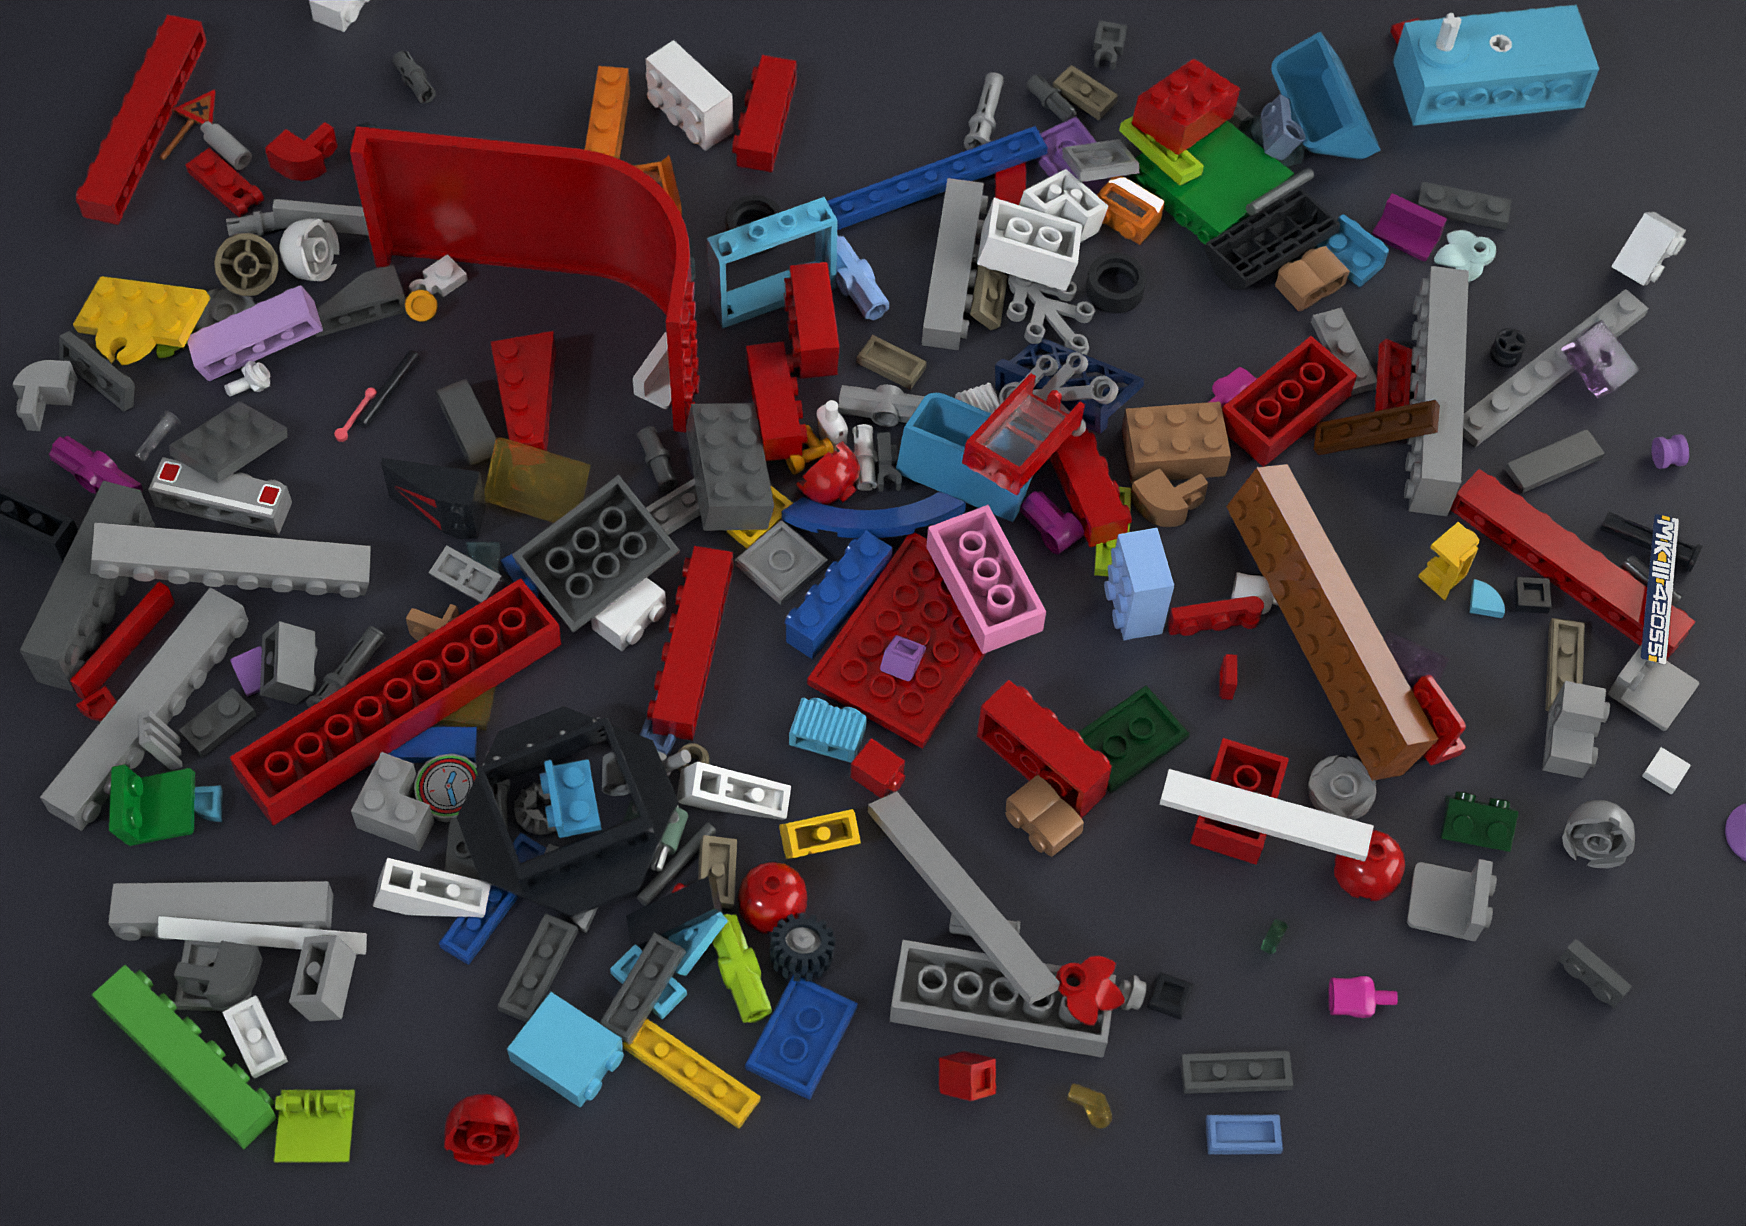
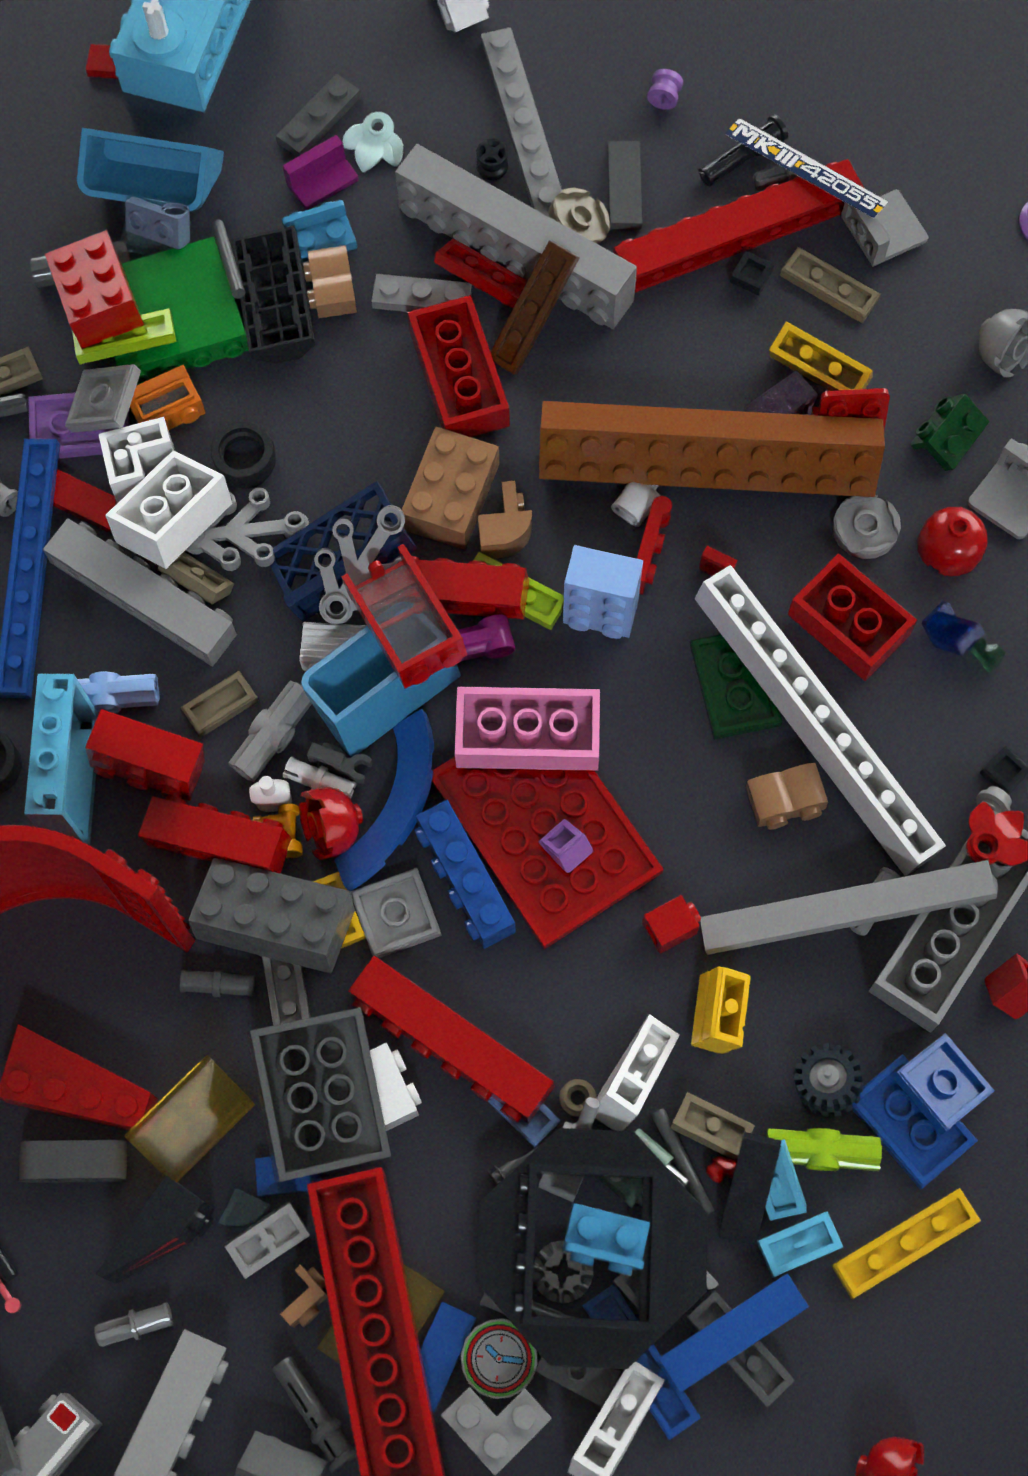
camera: 60 degrees left, 10 degrees up
medium azure brick [507,992,624,1108] -> none
dark grey tile [599,932,686,1045] -> none
white panel [633,332,672,409] -> none
red cylinder [738,861,808,934] -> none
medium azure brick [789,698,867,763] -> none
red brick [977,680,1112,819] -> none
white tile [1160,769,1374,862] -> none
dark pink piece [1207,367,1256,408] -> none
yellow window [1418,522,1479,600] -> none
medium azure tile [1469,579,1505,618] -> none
light grey brick [1542,681,1610,778] -> none
clear purple brick [1561,320,1639,399] -> none
white tile [1642,747,1691,795] -> none
none -> light grey axle [95,1302,173,1346]
none -> dark tan tile [548,187,611,245]
none -> blue tile [658,1273,809,1393]
none -> white brick [695,565,946,876]
none -> yellow brick [769,321,873,391]
none -> tile [892,1033,995,1135]
none -> clear blue bracket [922,601,985,656]

